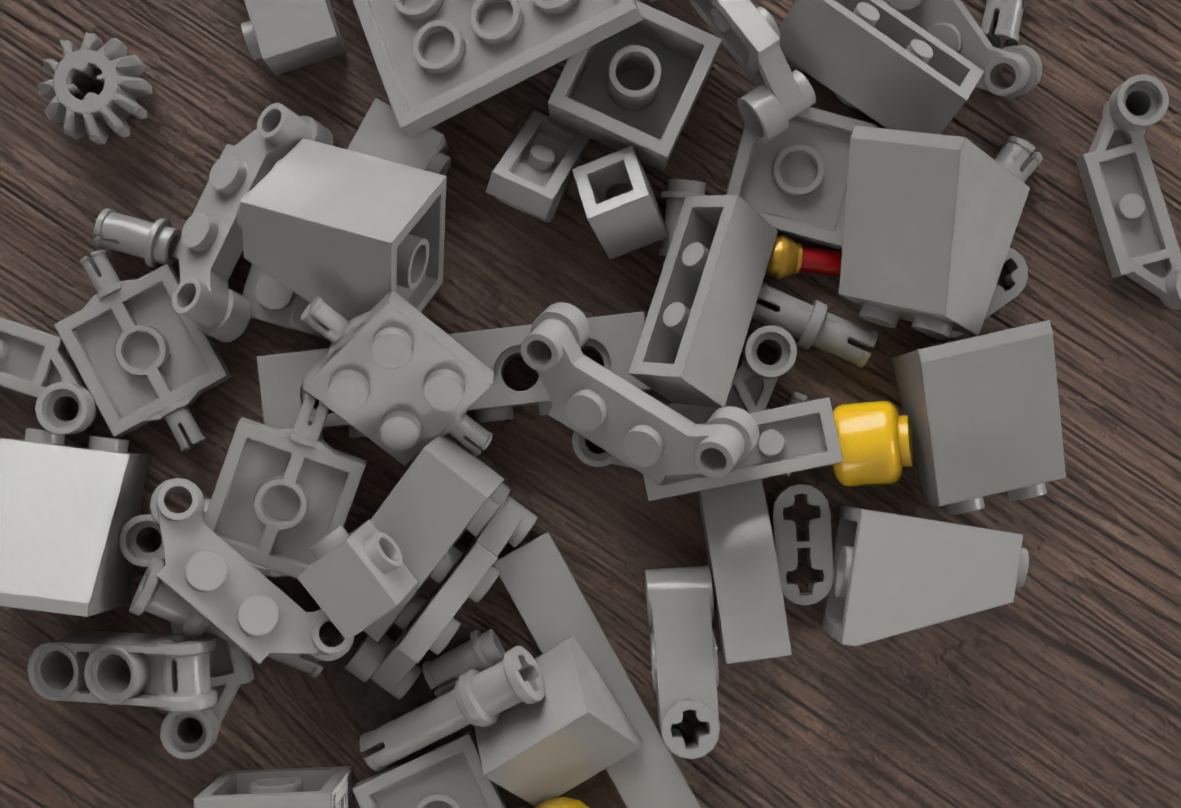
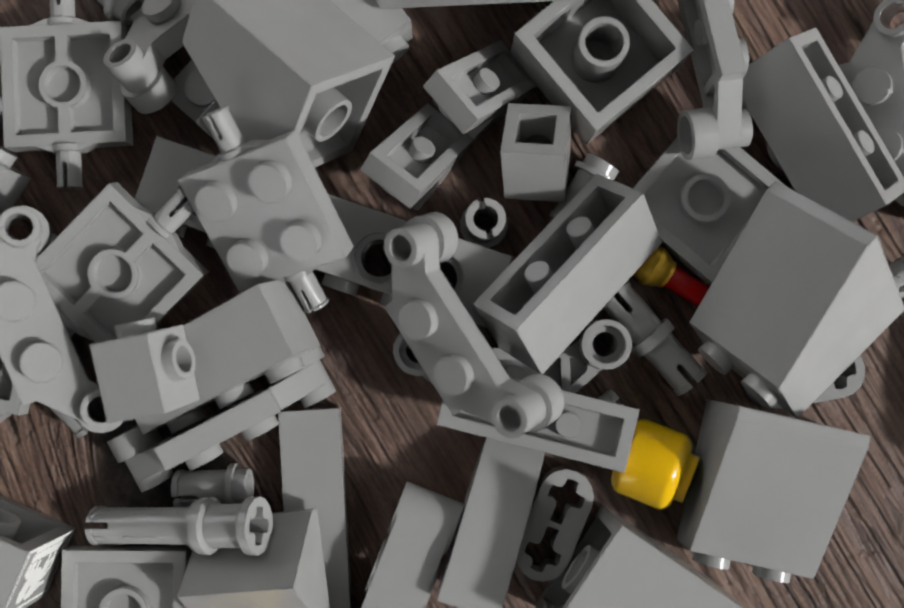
camera: 25 degrees right, 0 degrees up
none -> light grey slope [360,103,474,210]
none -> light grey pin [460,198,508,248]

